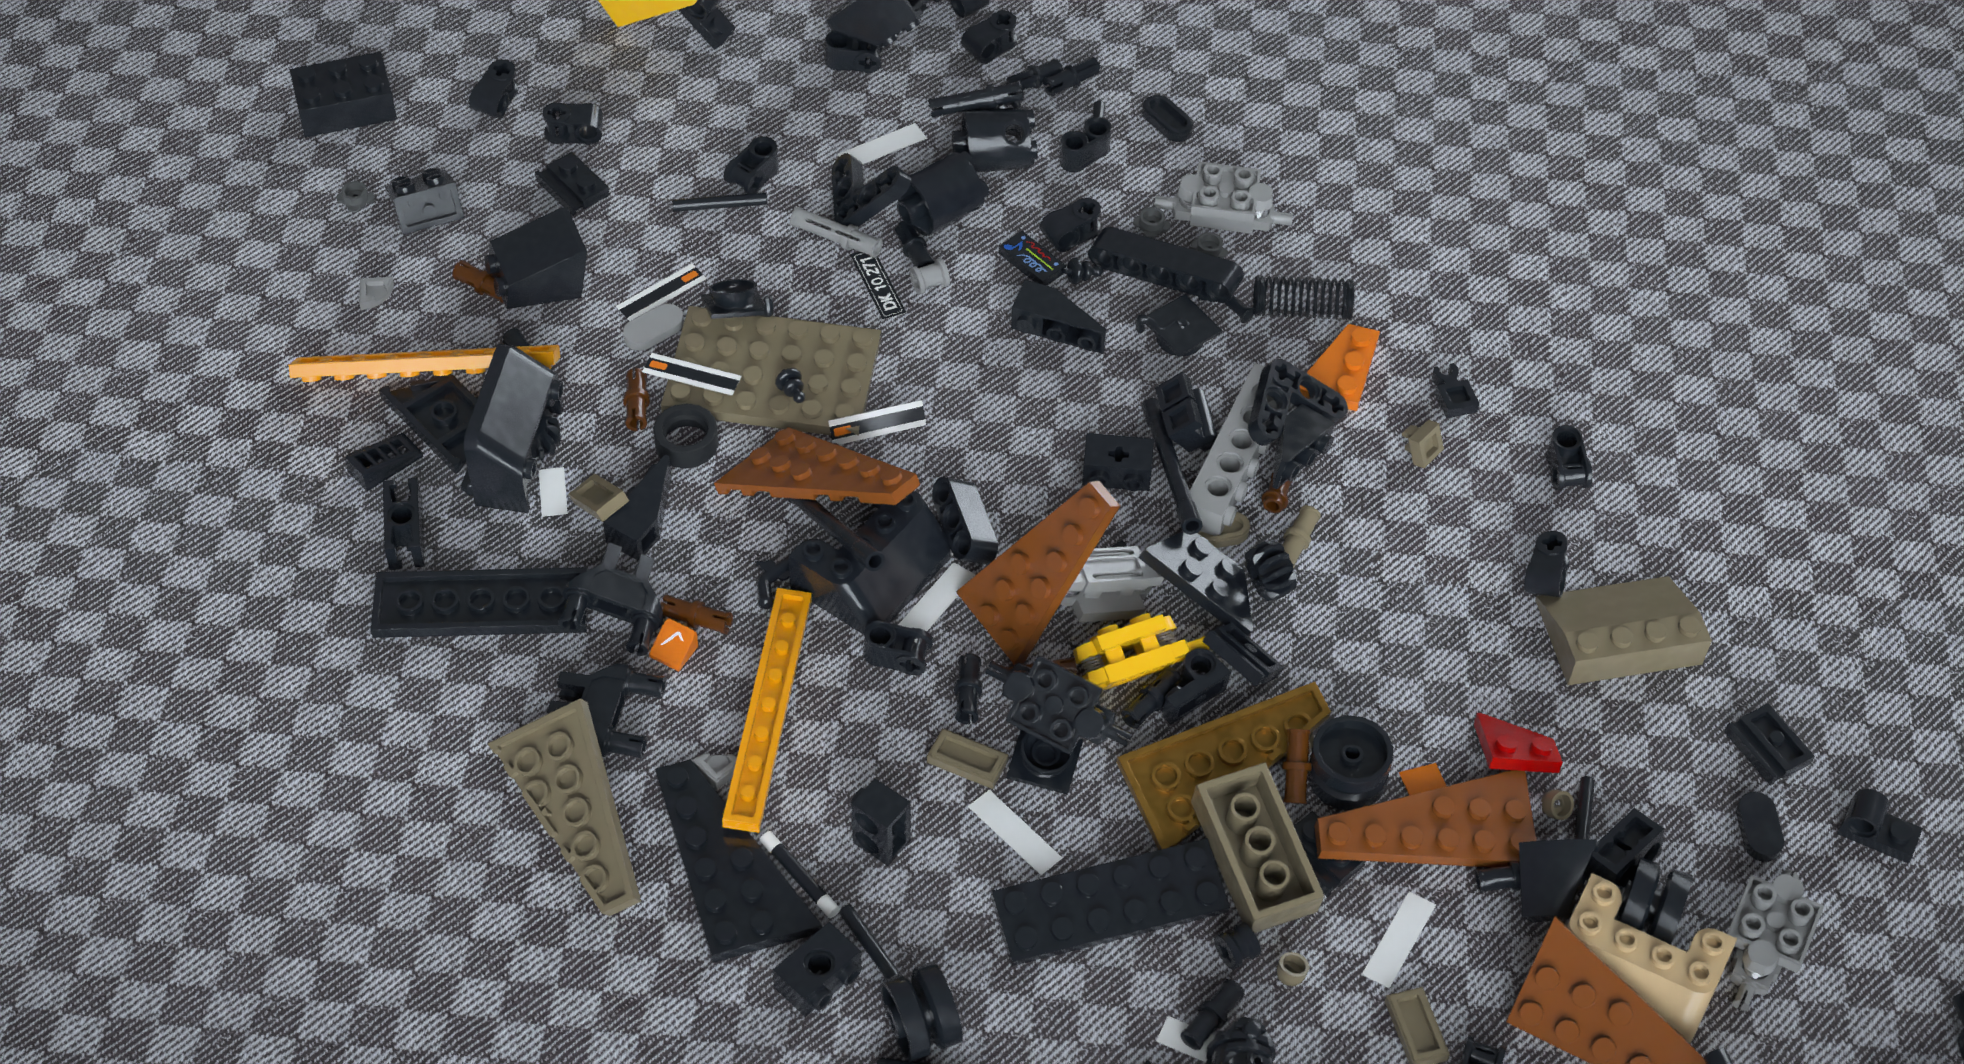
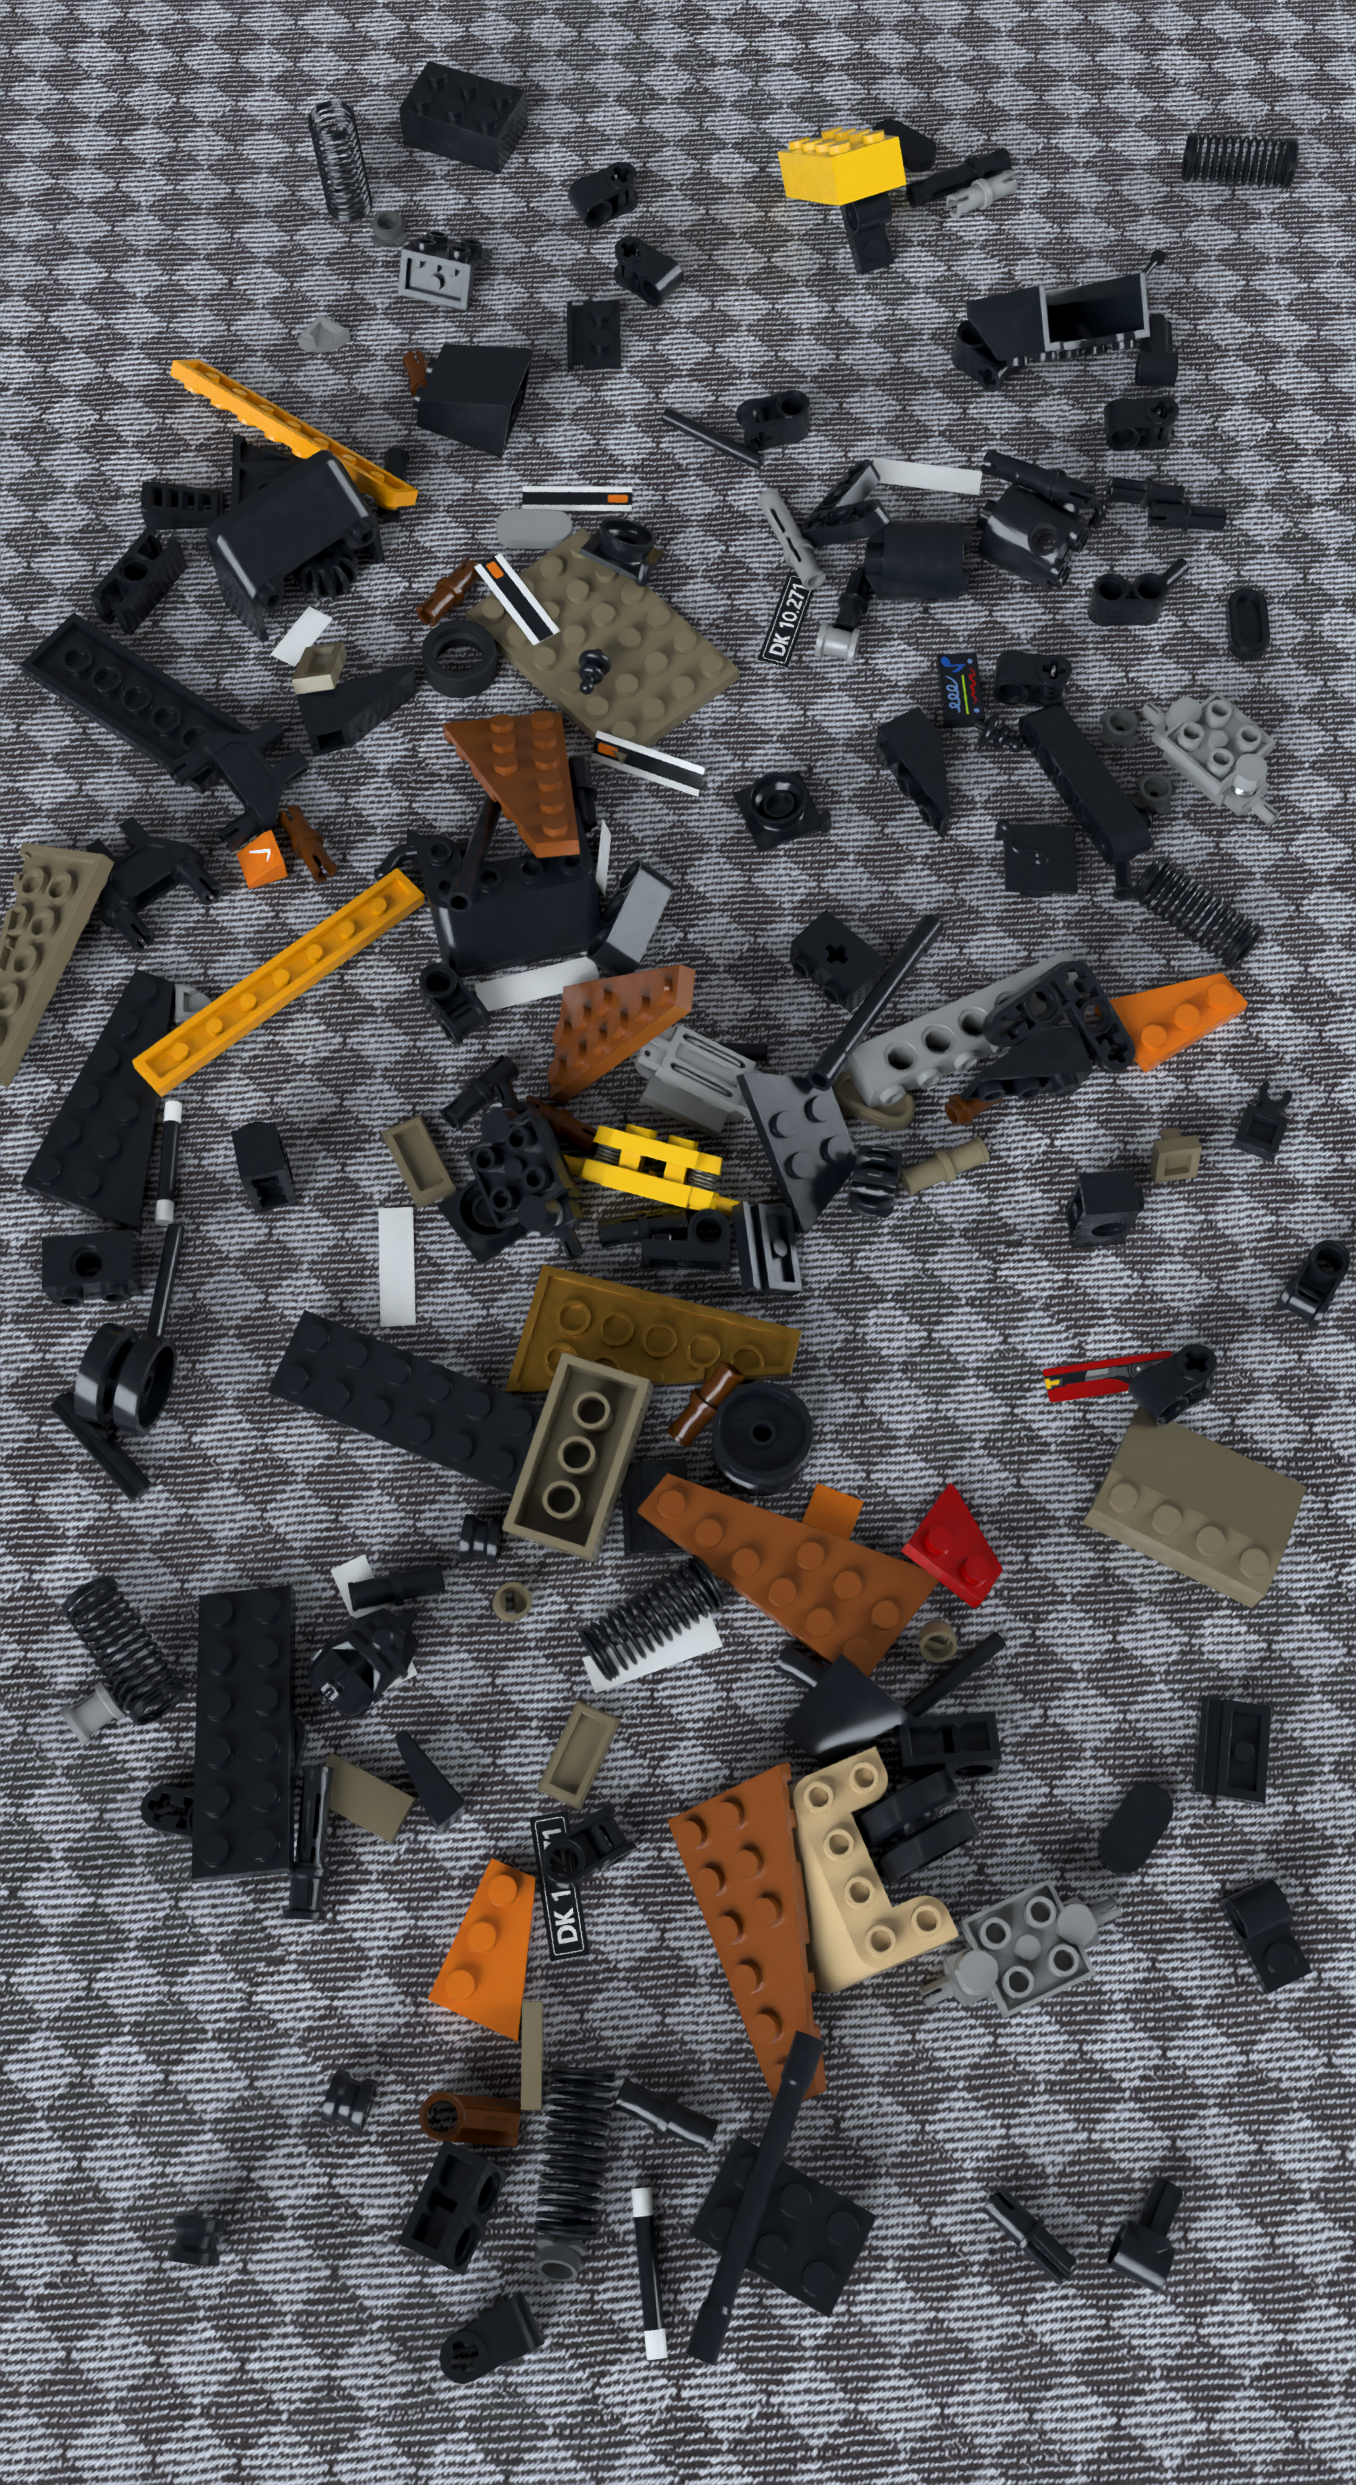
camera: 40 degrees right, 15 degrees up
black hips [1155,372,1218,453] -> none
none -> black piece [307,101,372,221]
none -> black piece [578,1555,727,1682]
none -> black hat [733,770,832,853]
none -> sticker [1043,1351,1172,1403]
none -> black brick [1065,1170,1144,1249]

